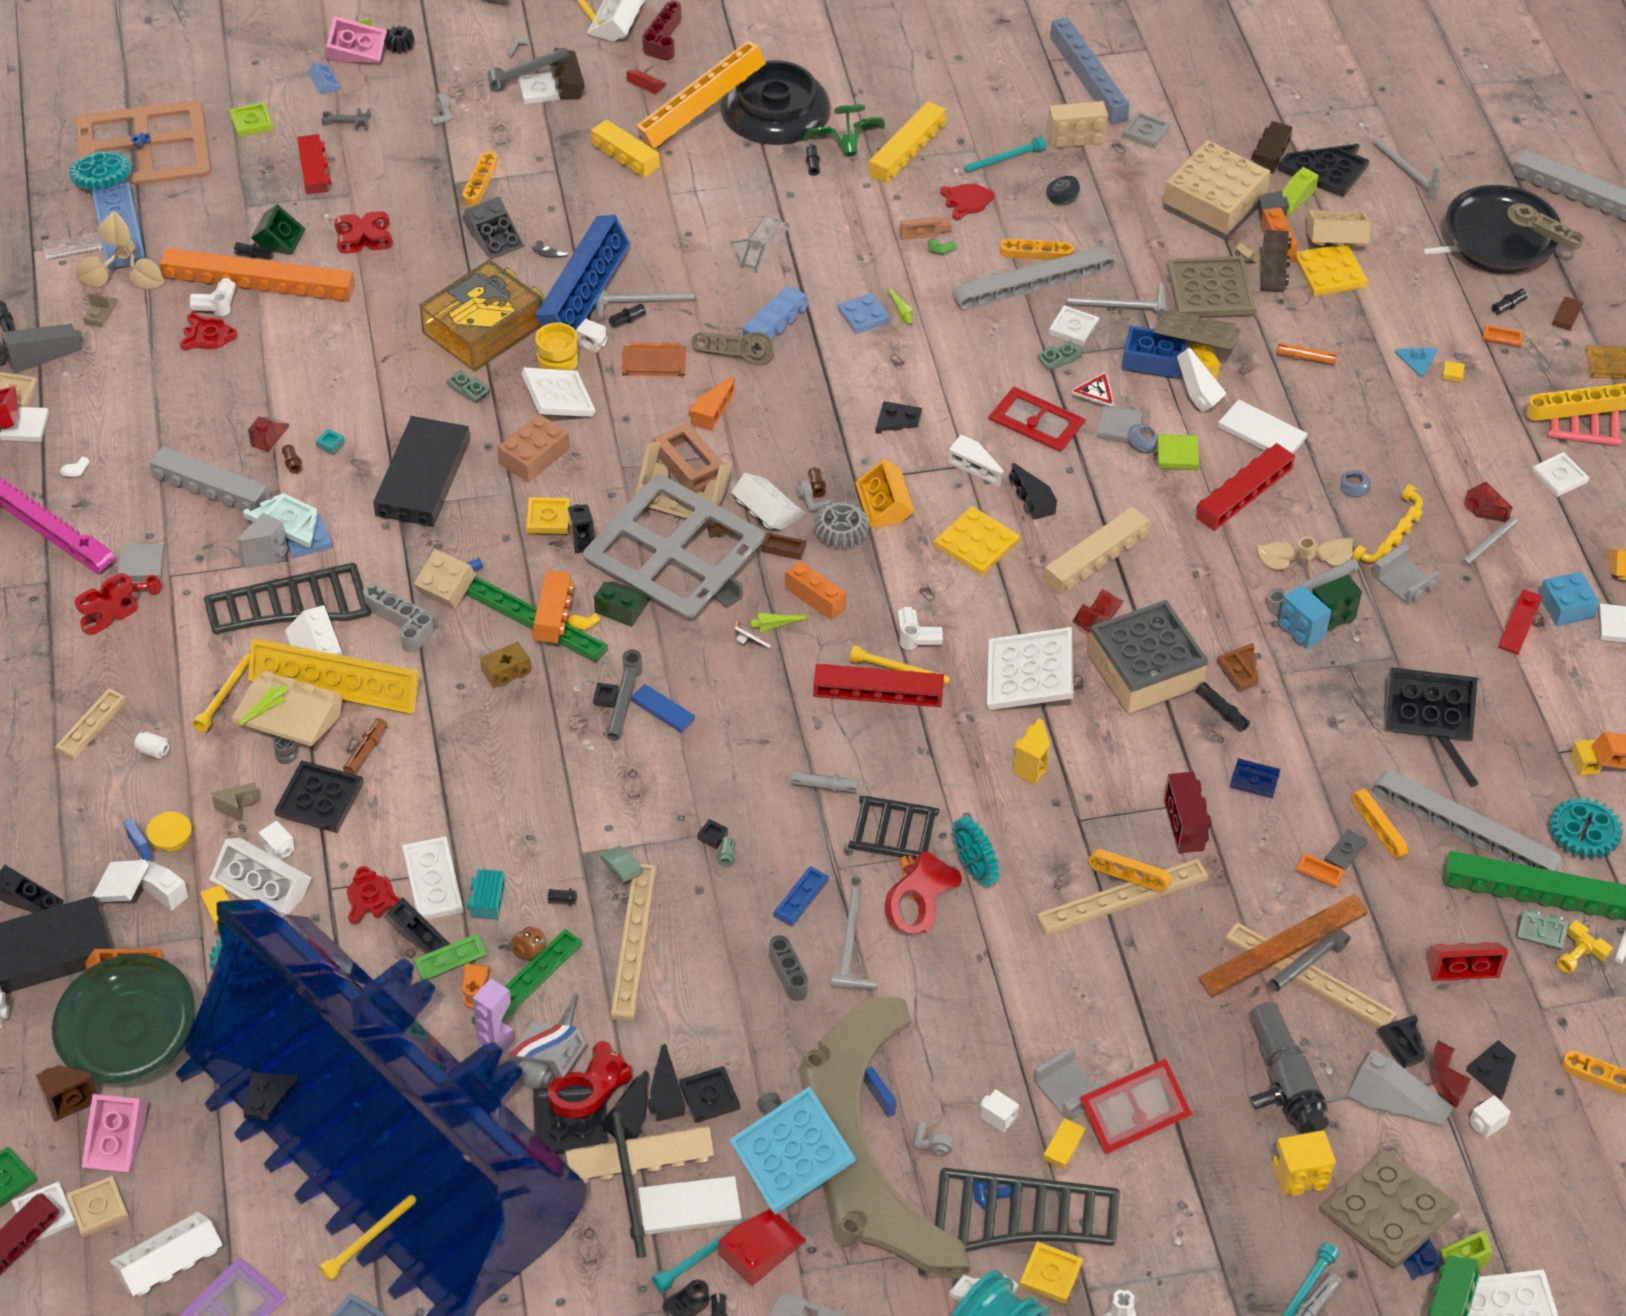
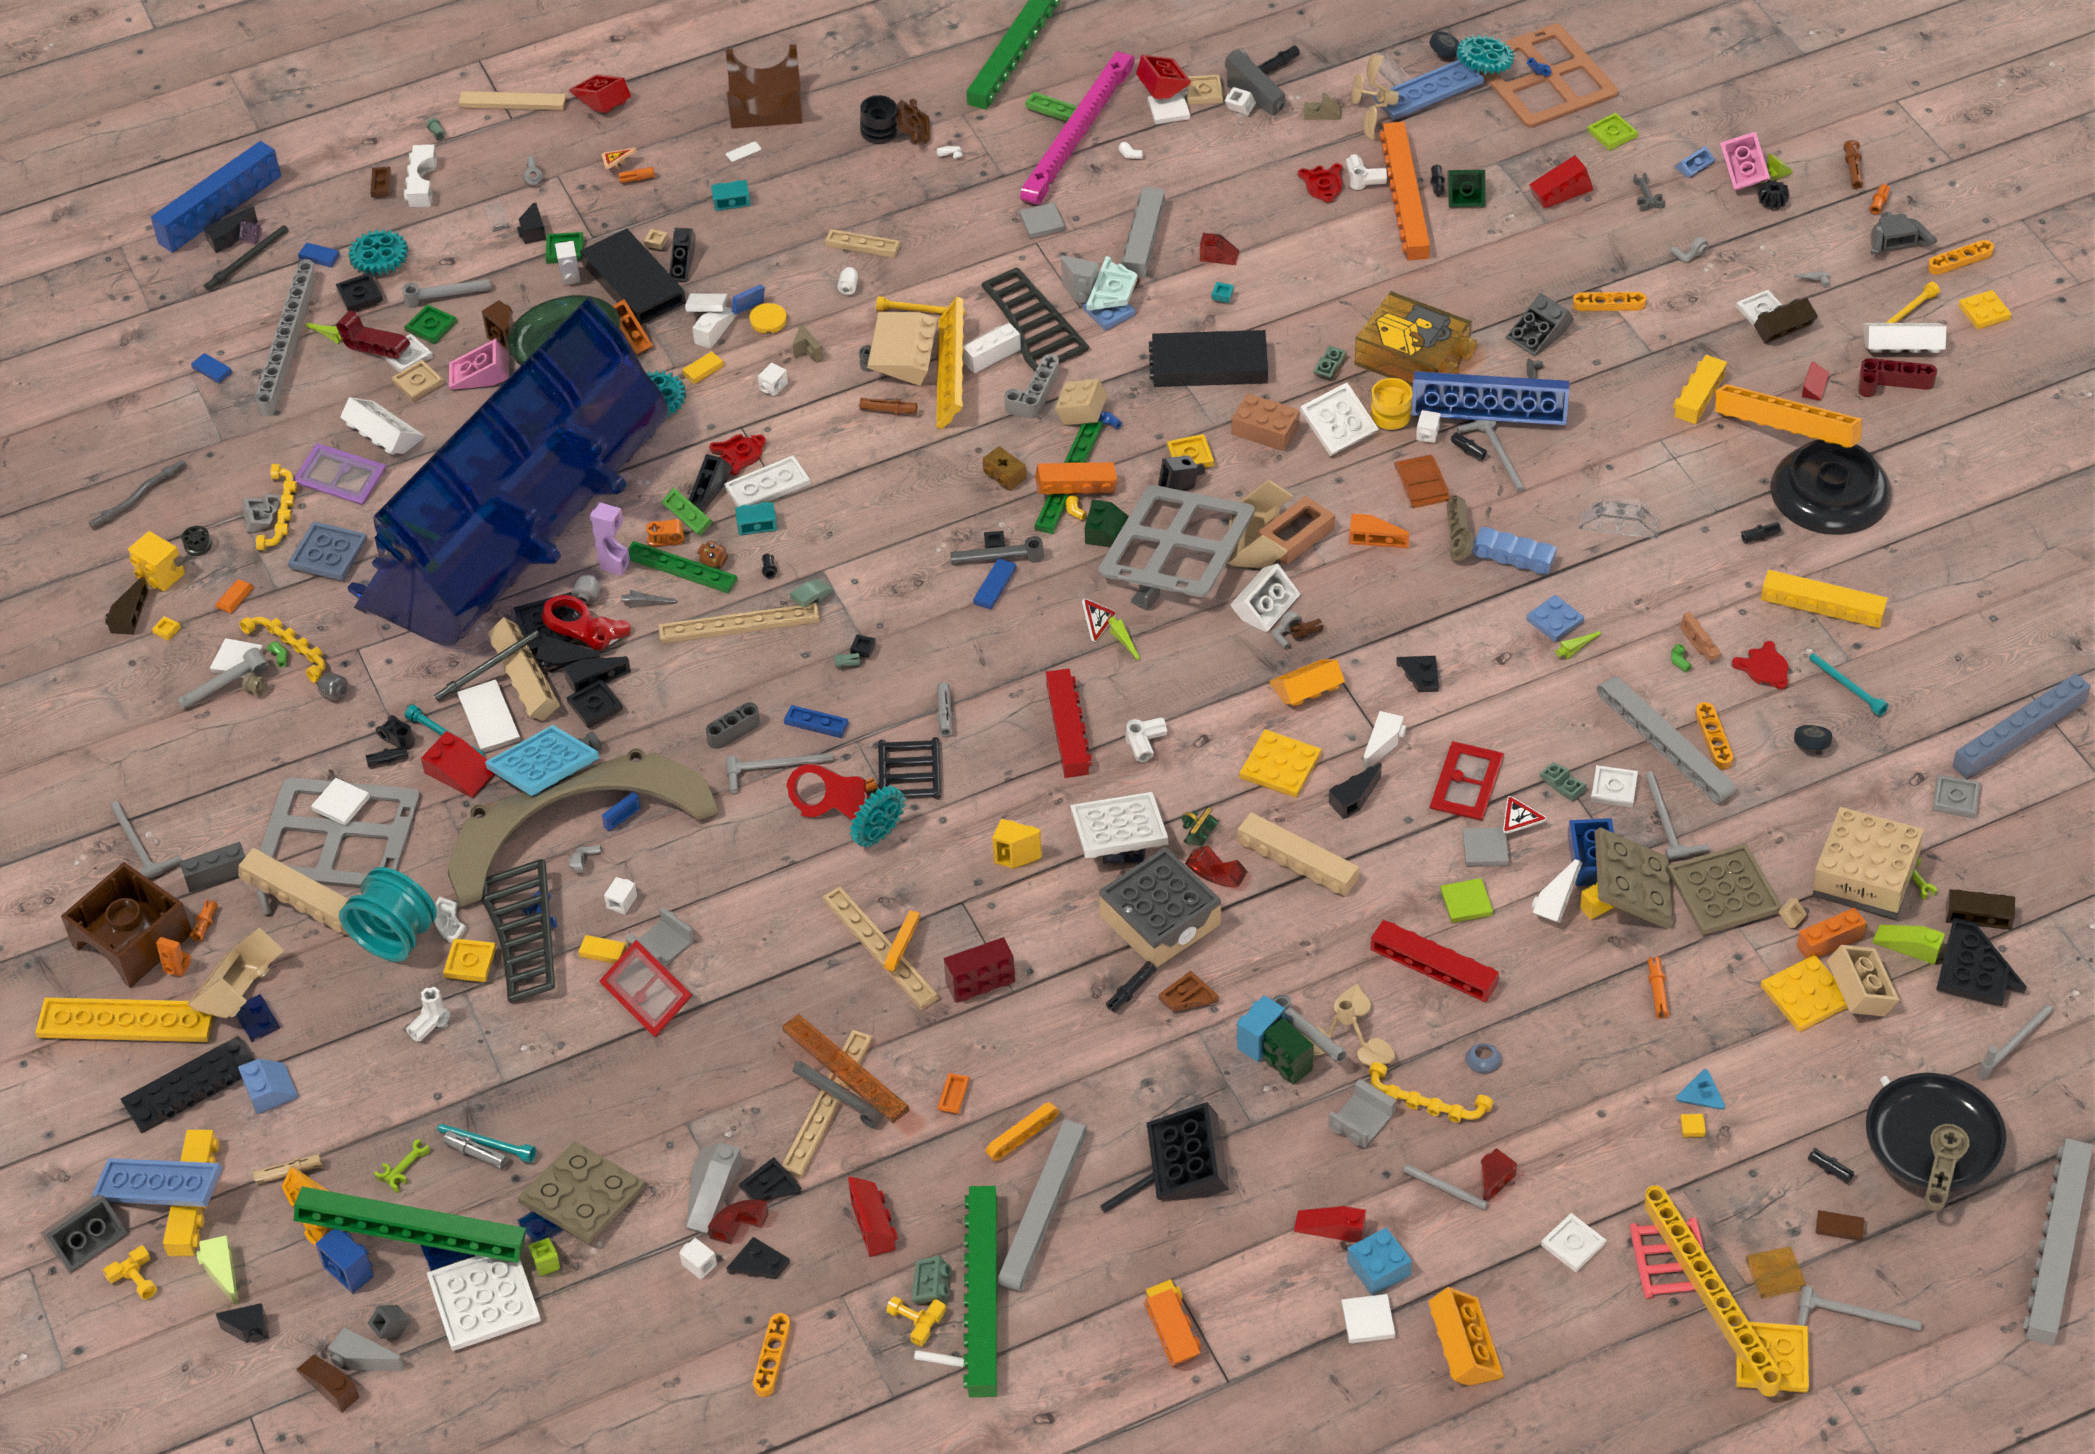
camera: 80 degrees right, 0 degrees up
red piece [75,573,138,635] -> none
red bar [120,575,162,595] -> none
white slope [209,838,312,920] -> none
lime piece [238,684,289,726] -> none
black plate [274,760,363,833] -> none
reddish brown pin [282,444,302,474] -> none
red piece [334,211,393,254] -> none
dark grey piece [488,47,570,92] -> none
light grey panel [509,1021,586,1078] -> none
reddish brown pin [708,522,735,537] -> none
reddish brown tile [761,532,807,560] -> none
orange brick [785,560,846,620] -> none
green plant [803,104,885,155] -> none
light grey gear [814,500,869,550] -> none
yellow piece [849,645,950,684] -> none
tan brick [1047,101,1108,148] -> none
sand blue piece [1128,424,1158,452] -> none
white tile [1218,399,1307,453] -> none
clear blue plate [1230,758,1281,798] -> none
dark grey piece [1250,1002,1329,1134] -> none
dark grey brick [1260,190,1290,216] -> none
dark brown brick [1260,230,1292,292] -> none
yellow piece [1272,1130,1336,1196] -> none
dark grey plate [1324,829,1367,870] -> none
orange tile [1483,325,1524,347] -> none
teal gear [1549,796,1623,860] -> none
none -> clear green hips [1181,806,1219,846]
none -> white brick [1225,87,1256,117]
none -> black wheel [1429,31,1460,58]

